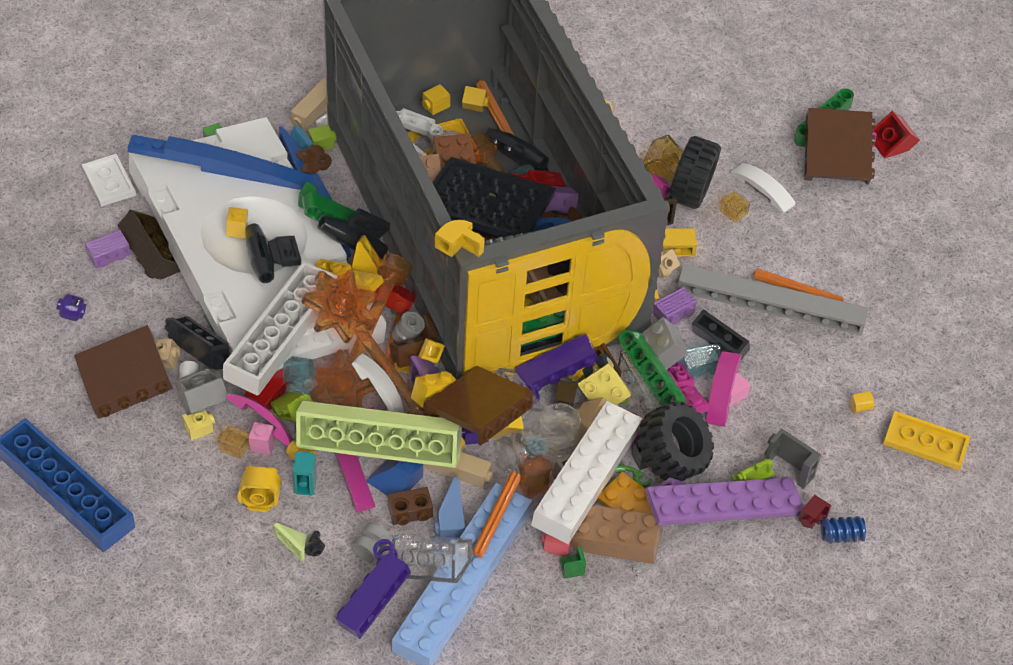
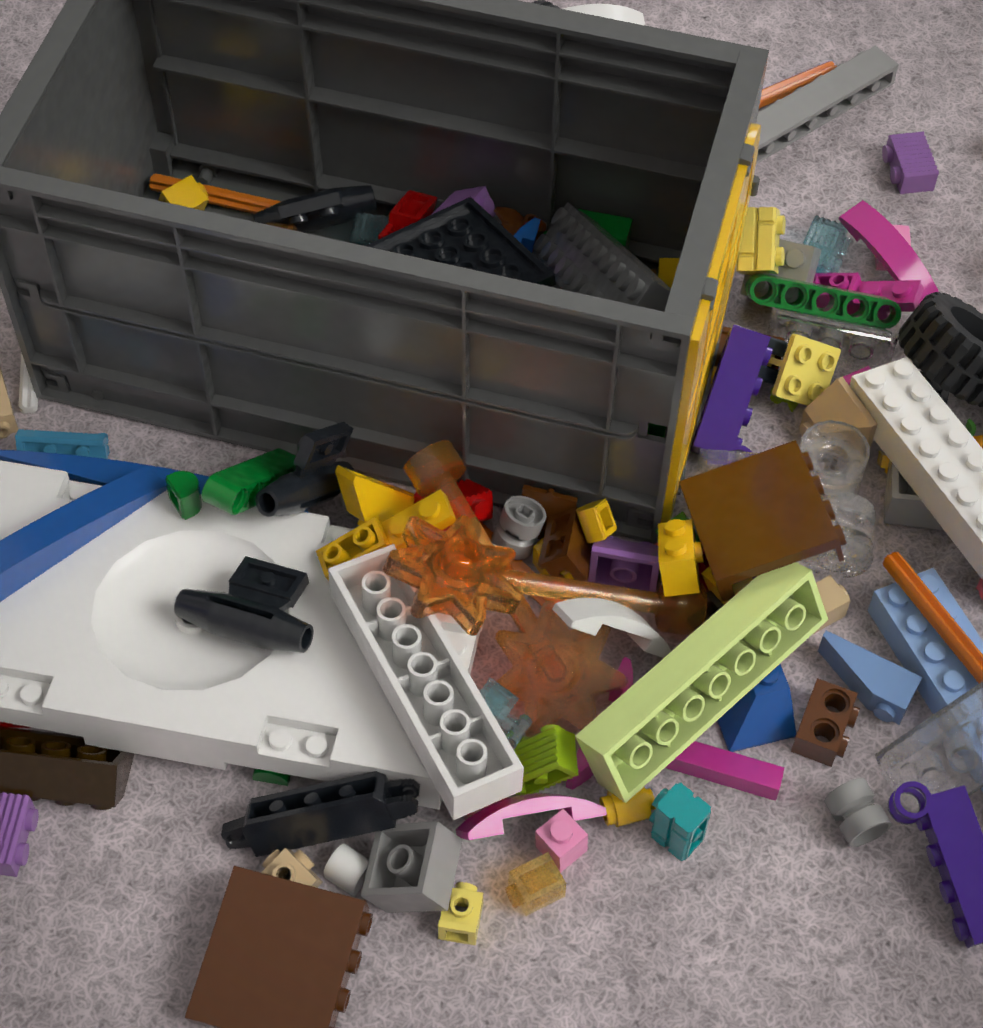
camera: 50 degrees left, 5 degrees up
dark purple head [56,294,87,321] -> none
yellow brick [226,207,248,239] -> none
yellow brick [237,465,282,512] -> none
yellowish green slope [274,523,307,562] -> none
reddish brown plate [296,144,332,174] -> none
black plate [305,531,325,557] -> none
lime brick [308,125,337,151] -> none
yellow brick [435,220,485,257] -> none
clear orange brick [519,455,553,499] -> none
clear light blue tile [526,436,547,457] -> none
dark brown brick [552,379,578,413] -> none
black brick [692,309,750,360] -> none
none -> light yellow brick [736,207,786,275]
none -> medium lavender brick [882,131,939,194]

